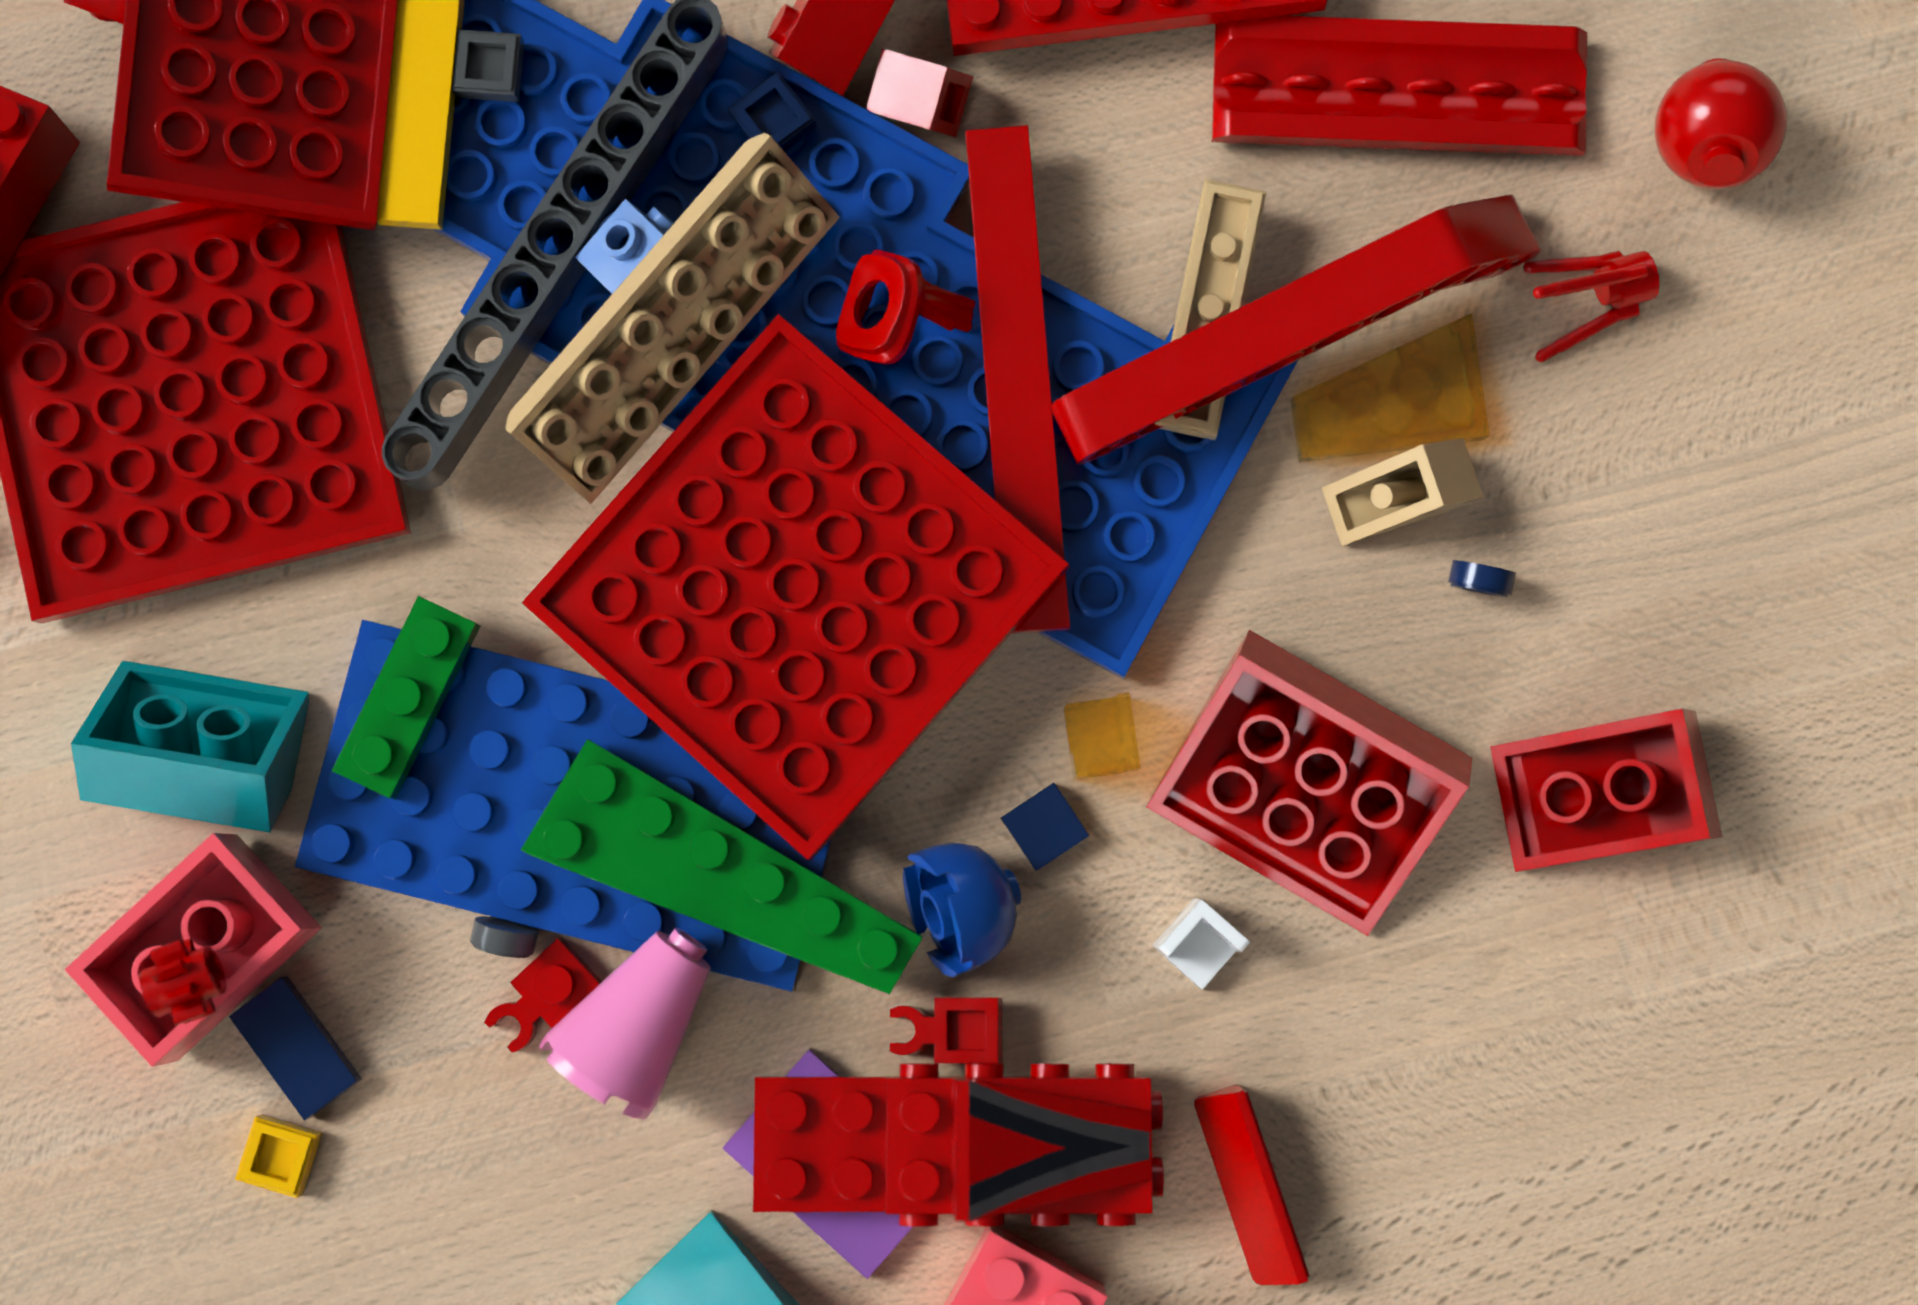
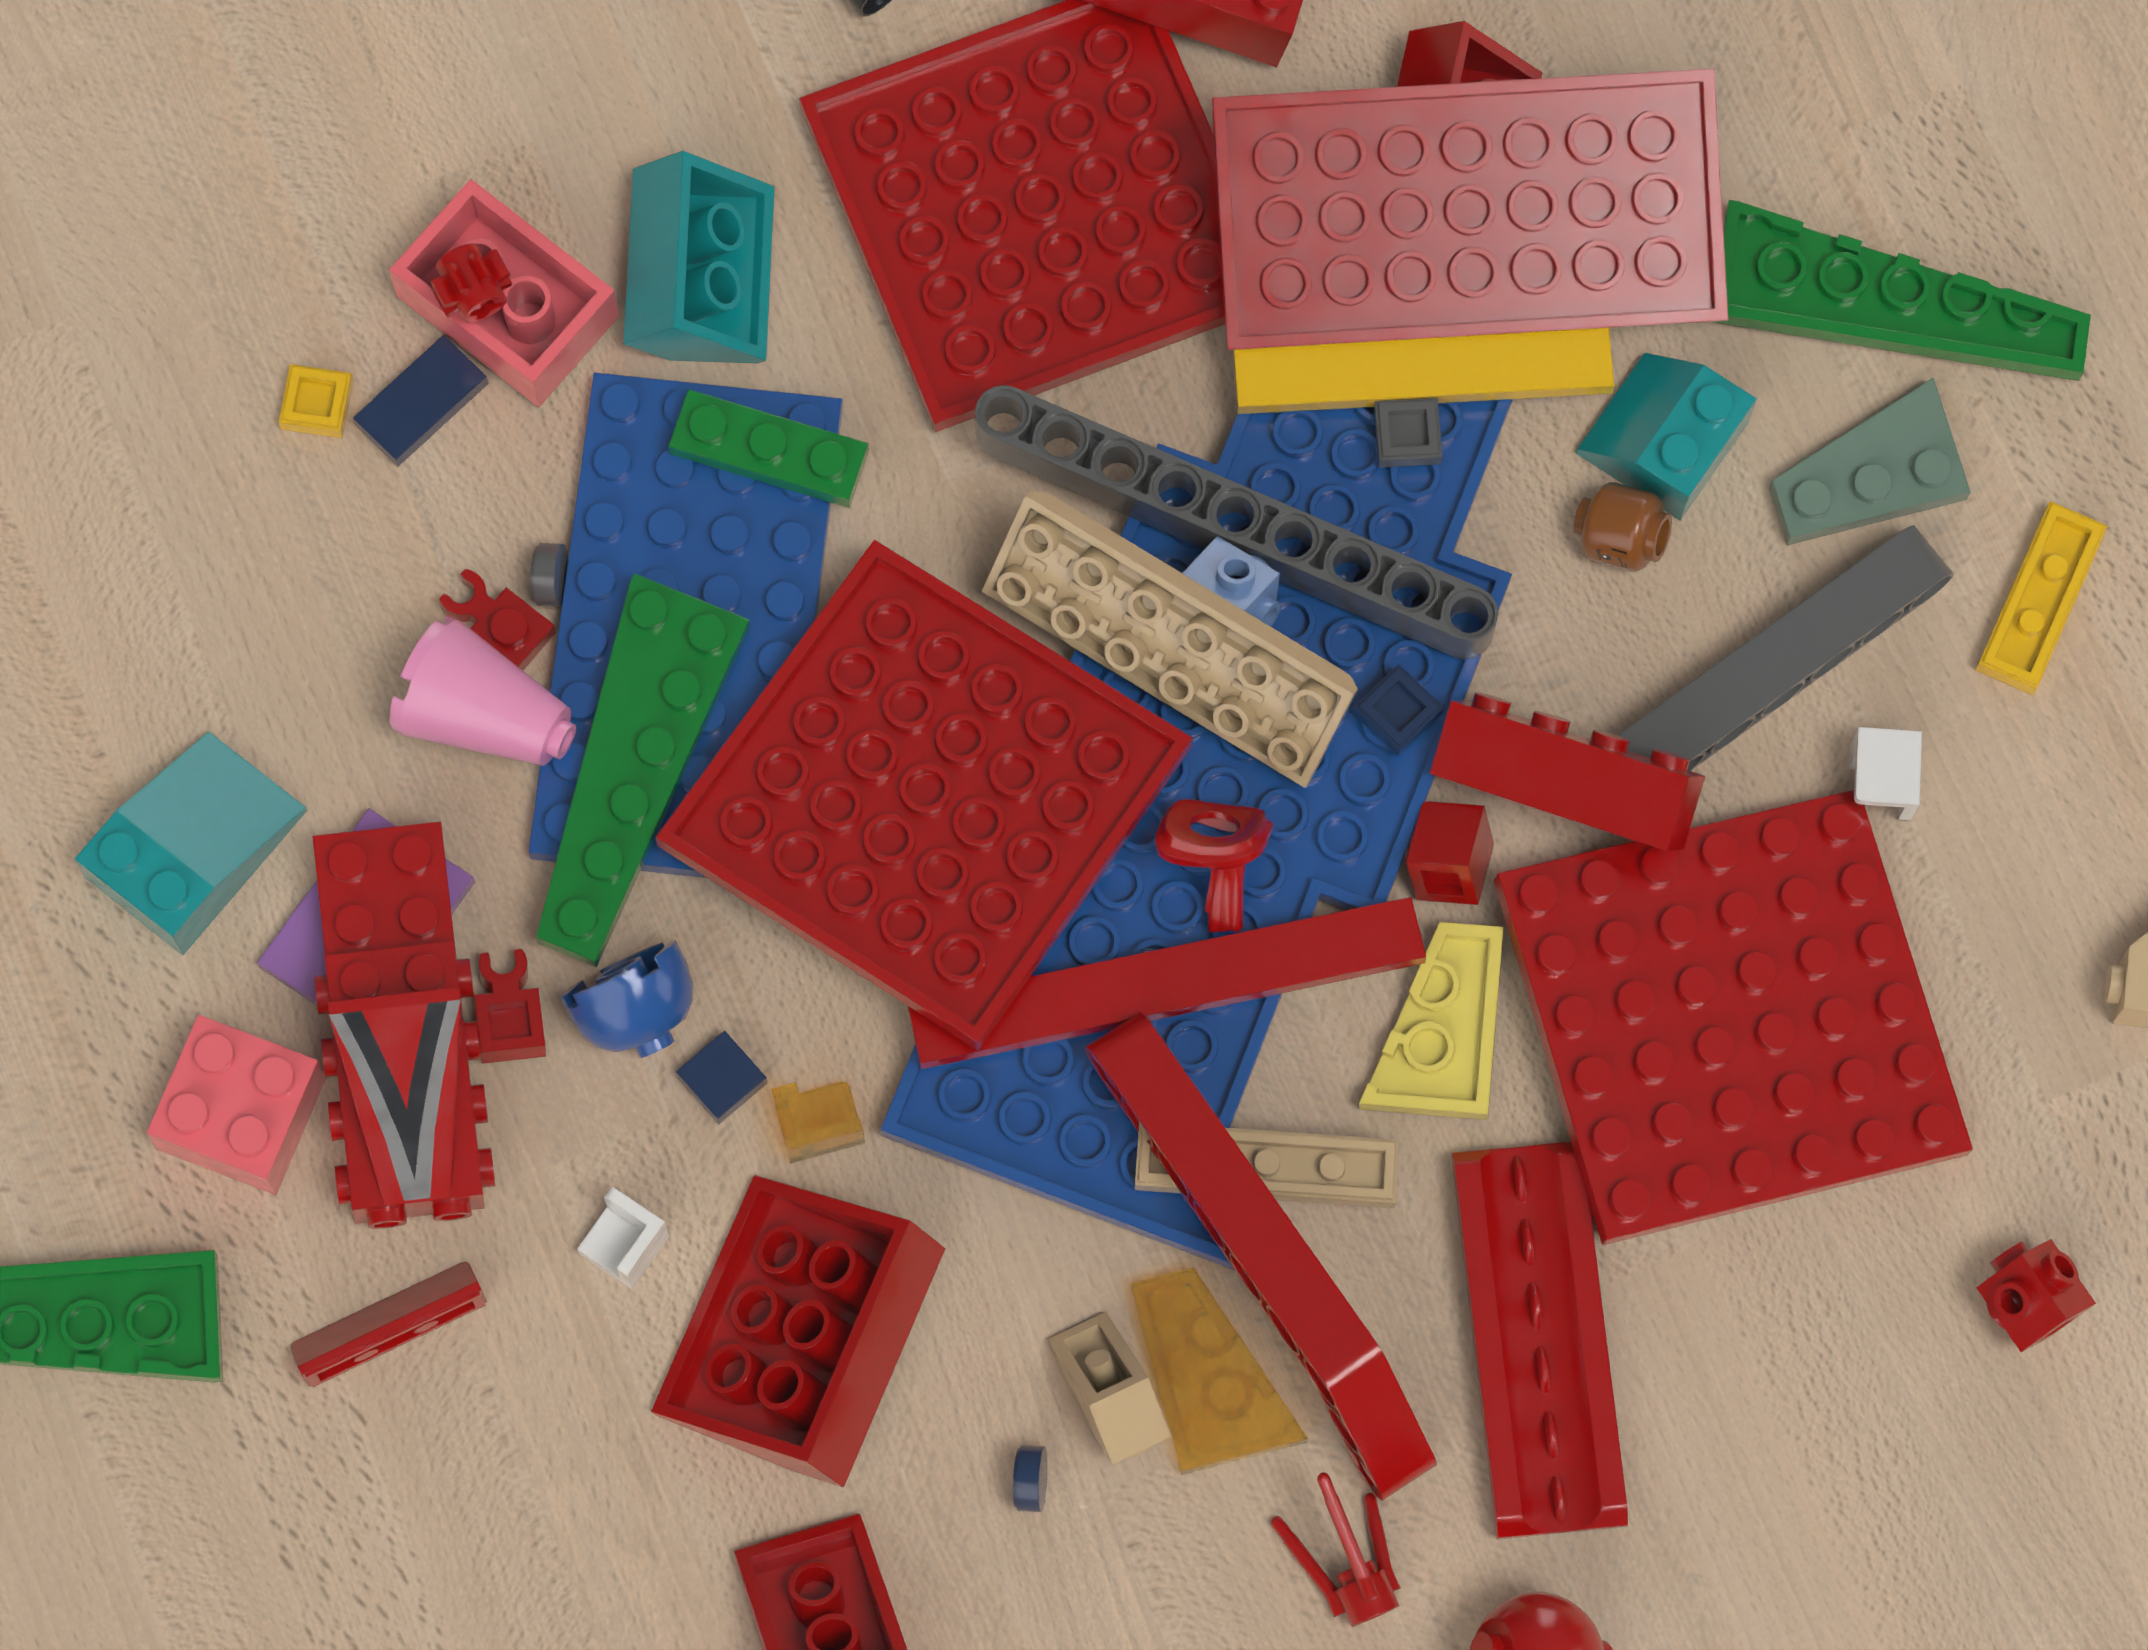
camera: 80 degrees right, 10 degrees down
none -> light yellow wing [1359,922,1504,1120]

